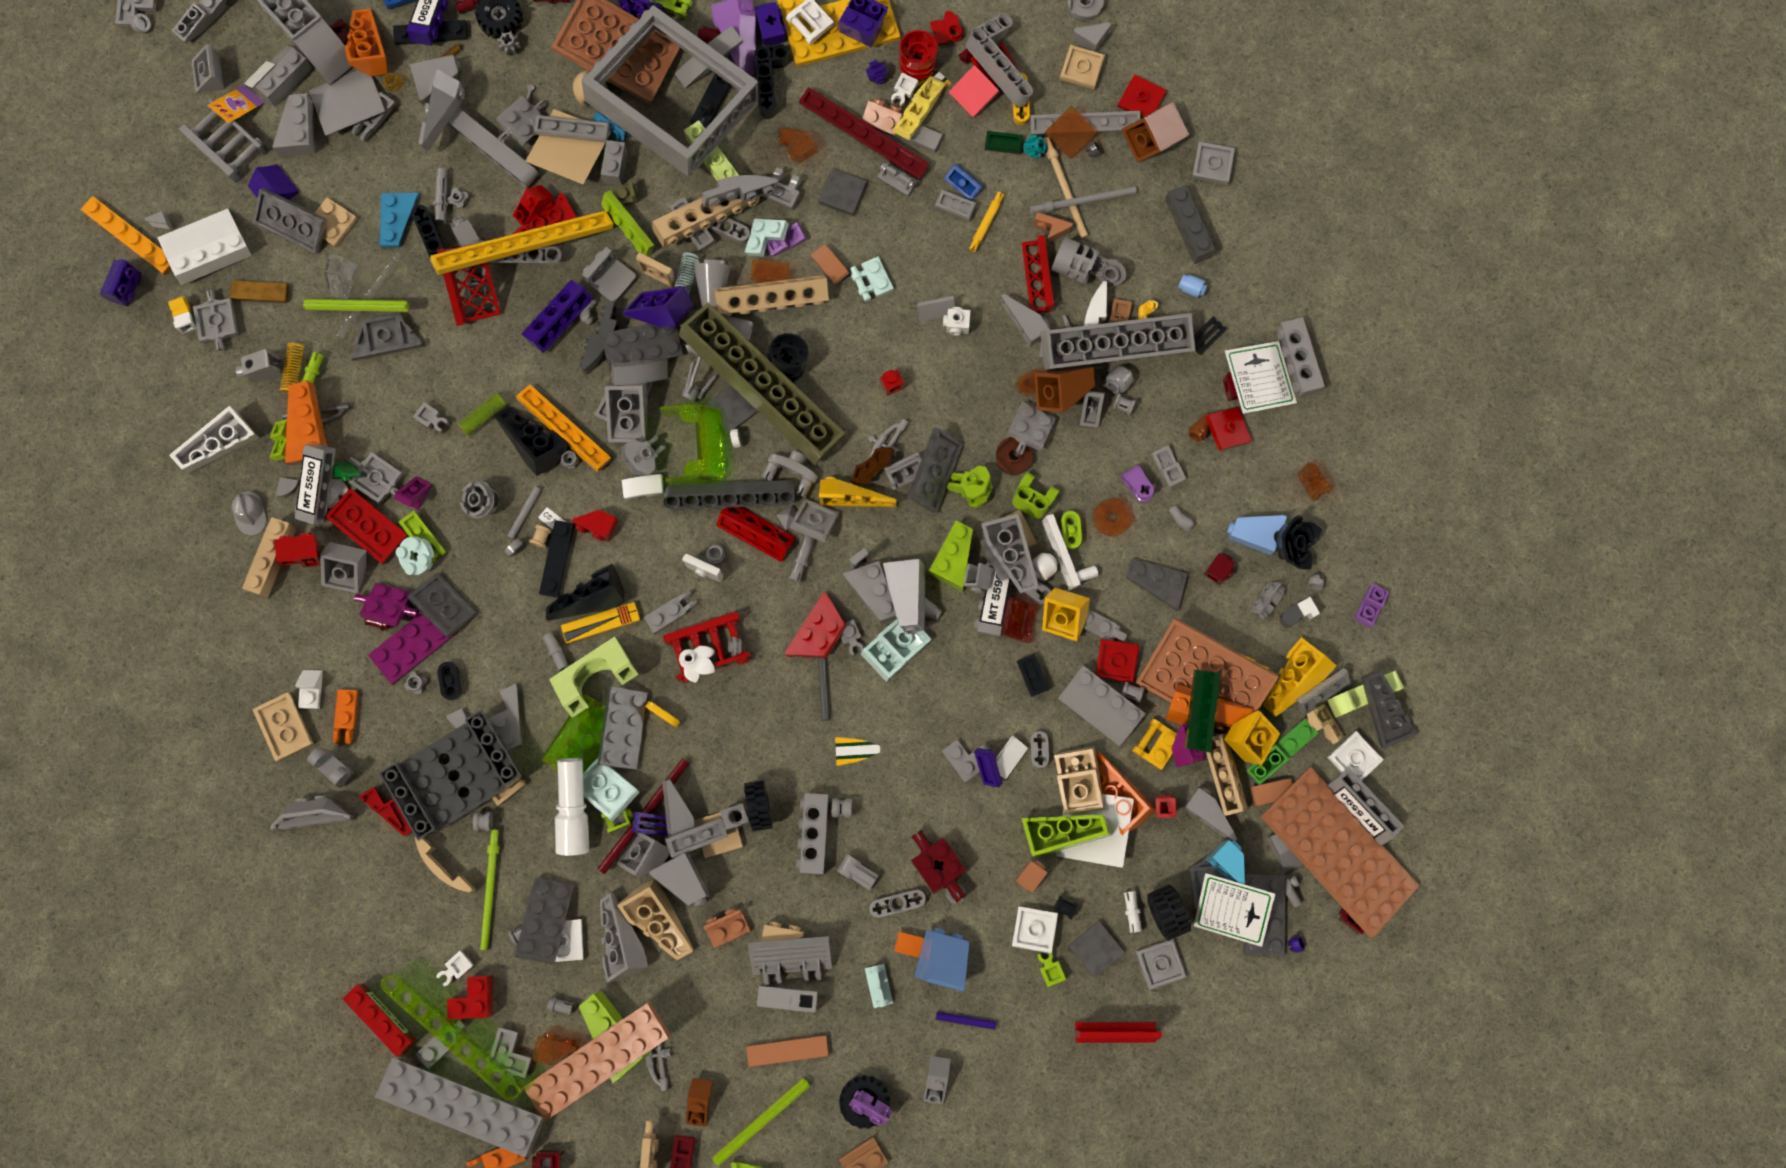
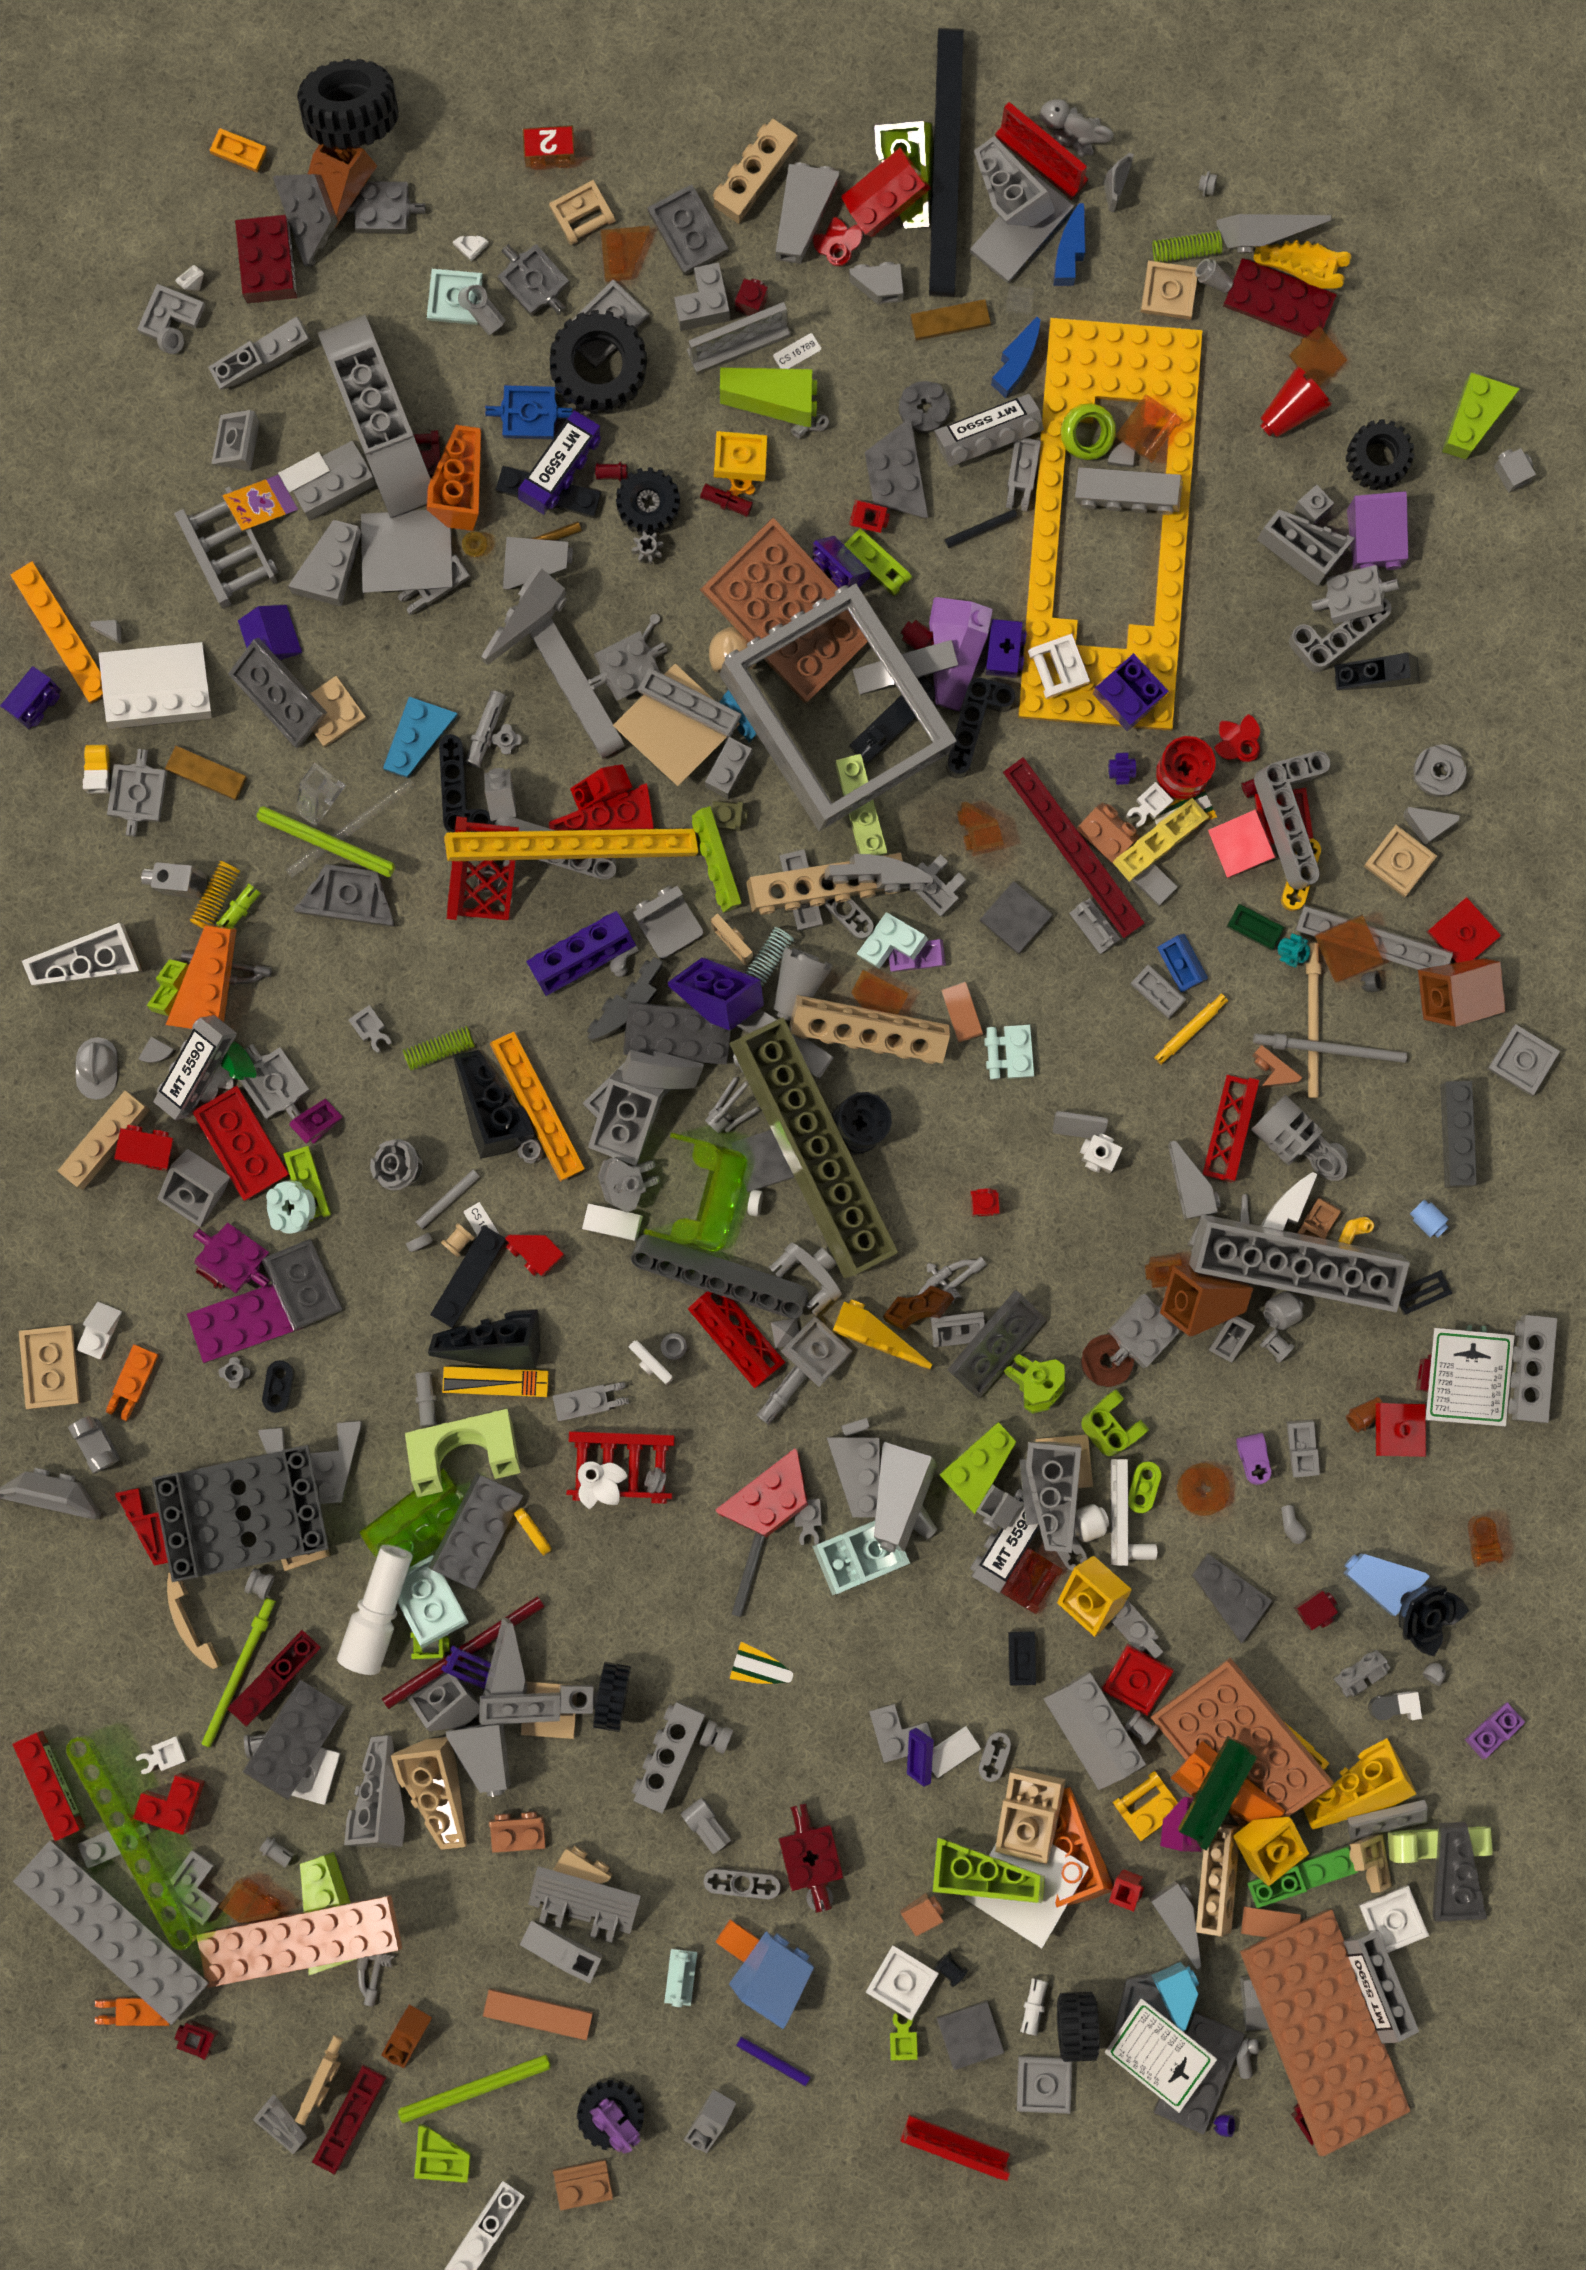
camera: 20 degrees right, 5 degrees up
none -> dark red slope [227,1630,321,1727]

